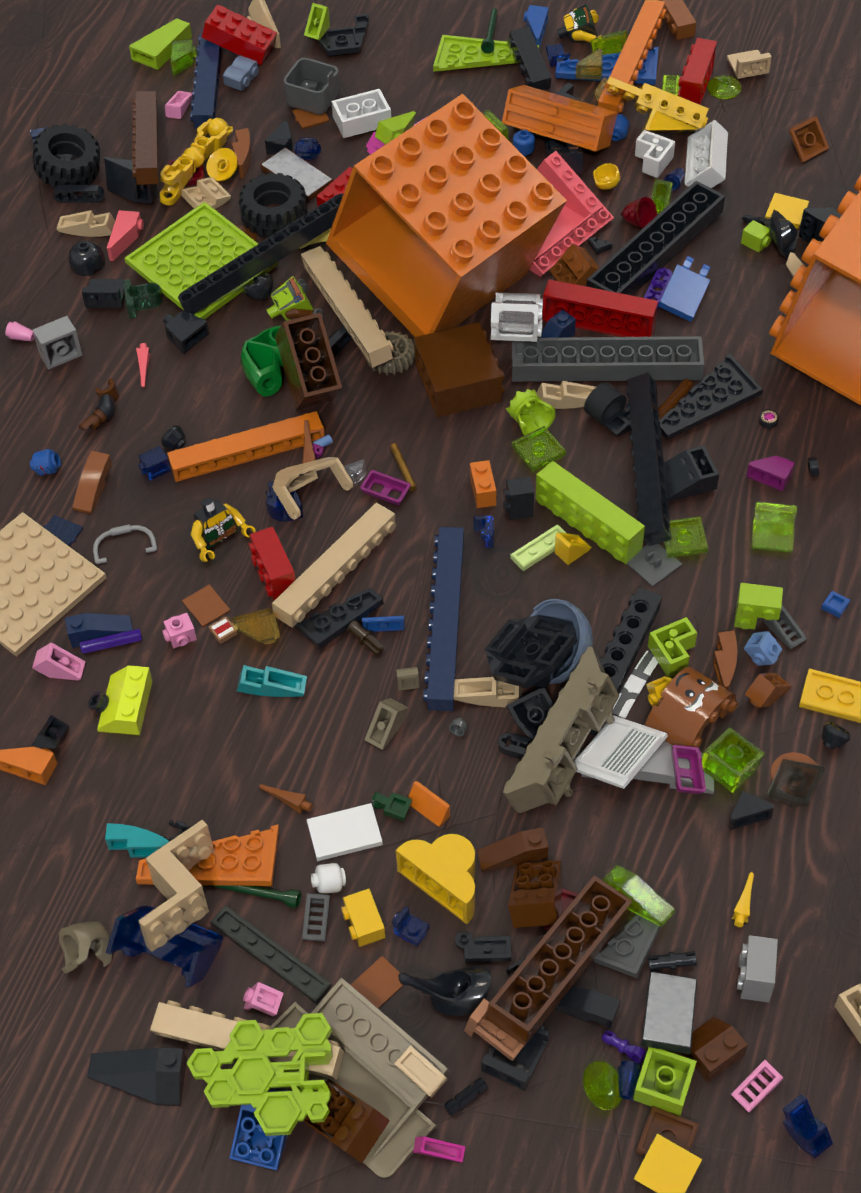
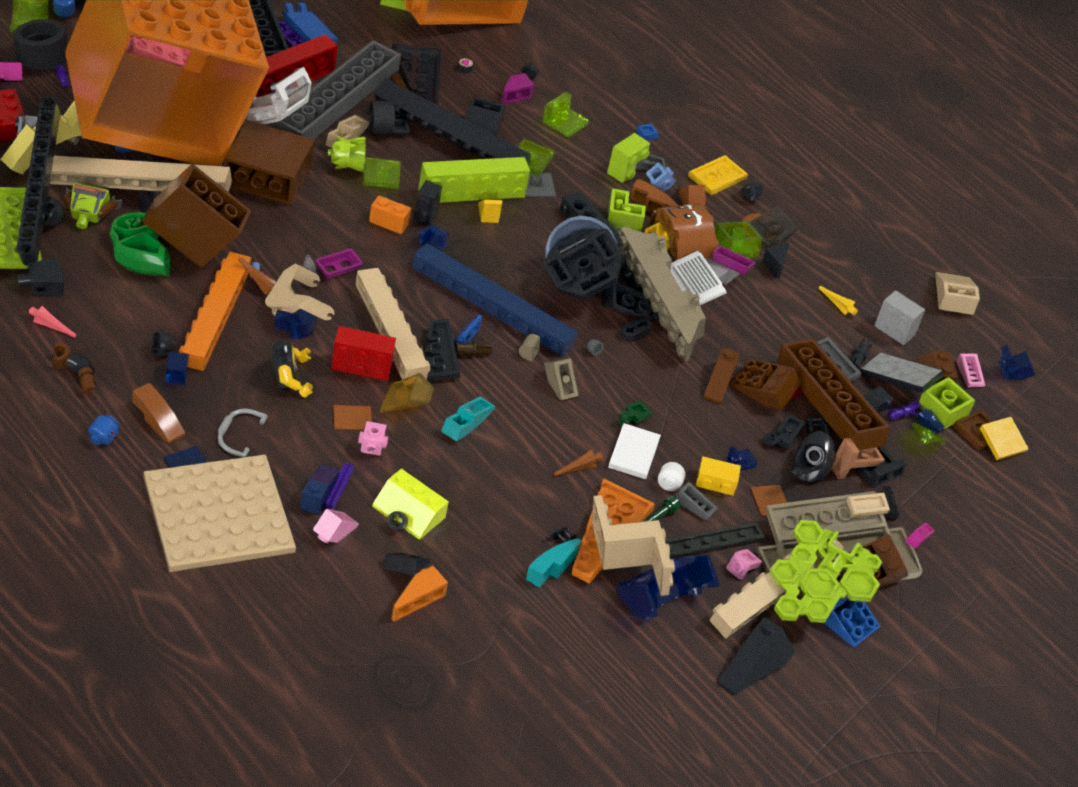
camera: 70 degrees left, 10 degrees down
dark tan piece [59,922,112,973] -> none
tile [208,617,238,644] -> none
pearl gold bar [390,443,417,491] -> none
yellow brick [396,834,475,924] -> none
orange slope [408,781,450,827] -> none
tan slope [454,677,522,707] -> none
yellowish green tile [510,524,566,571] -> none
clear neon green slope [603,865,675,927] -> none

